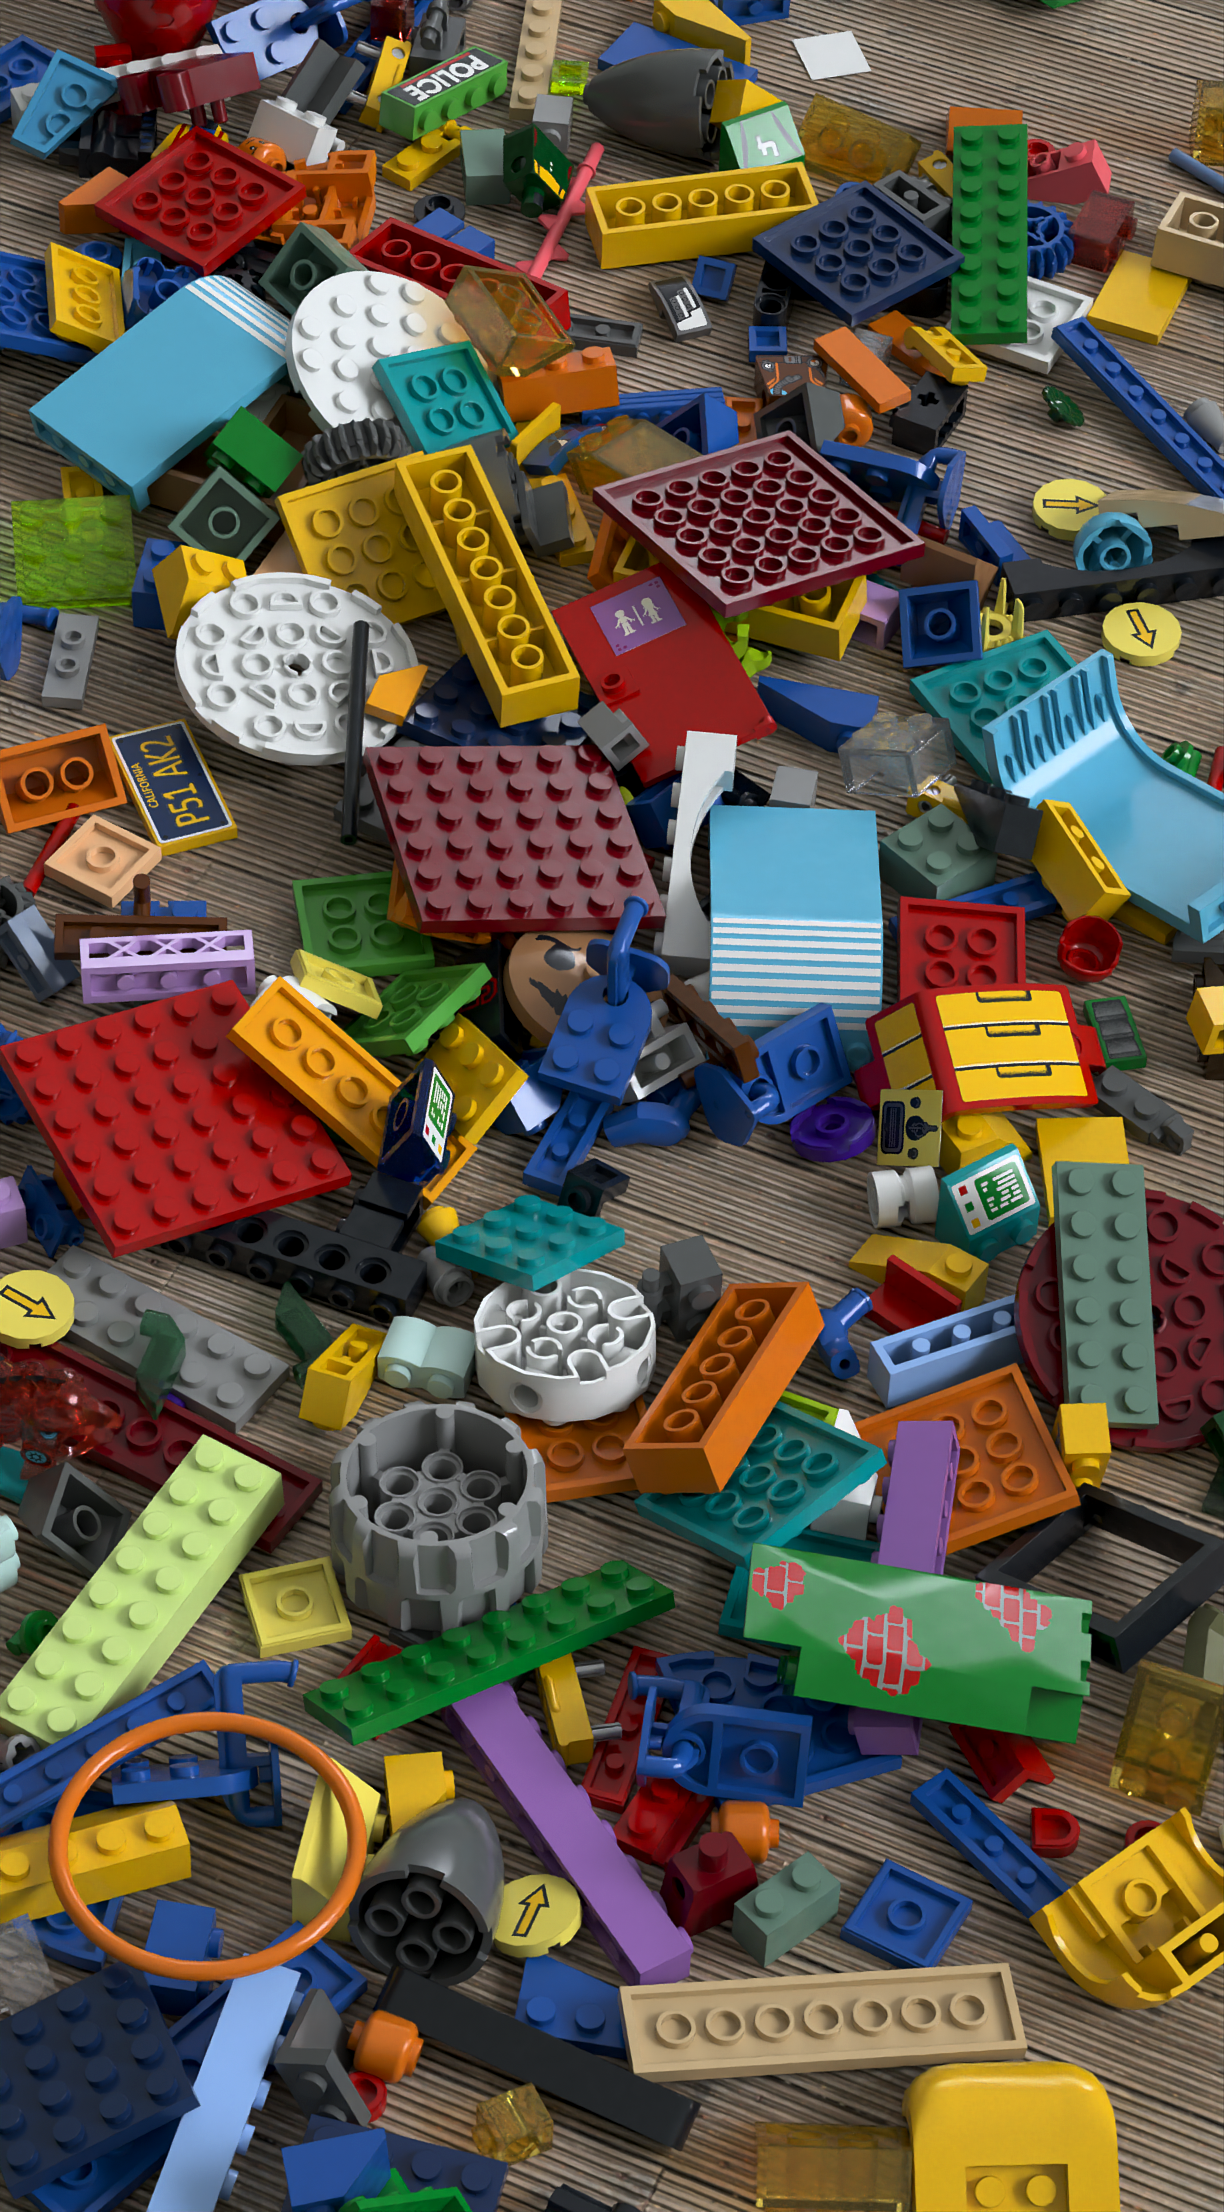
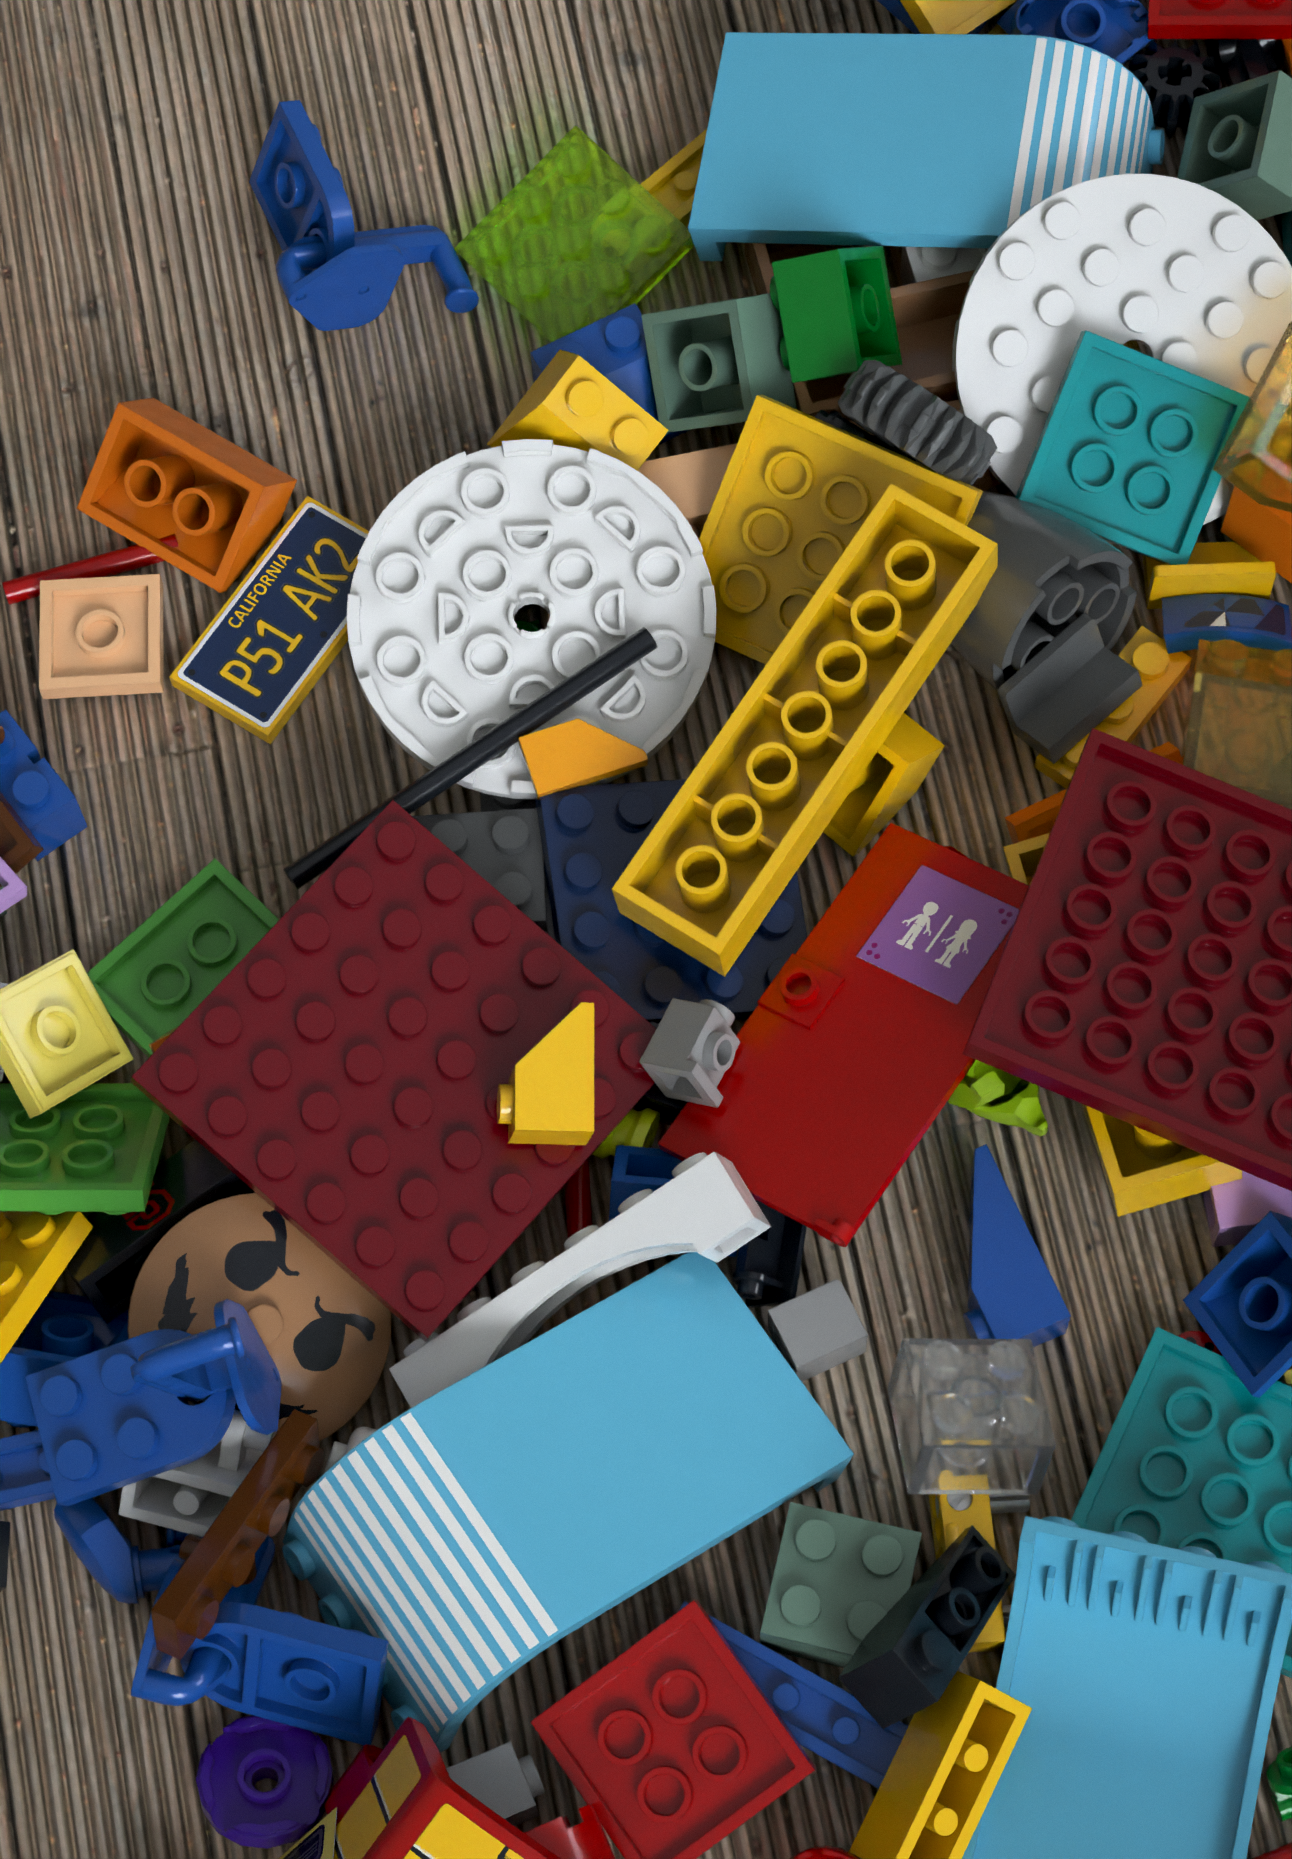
camera: 60 degrees right, 20 degrees up
light grey plate [41,613,100,710] -> none
none -> yellow slope [497,1002,594,1145]

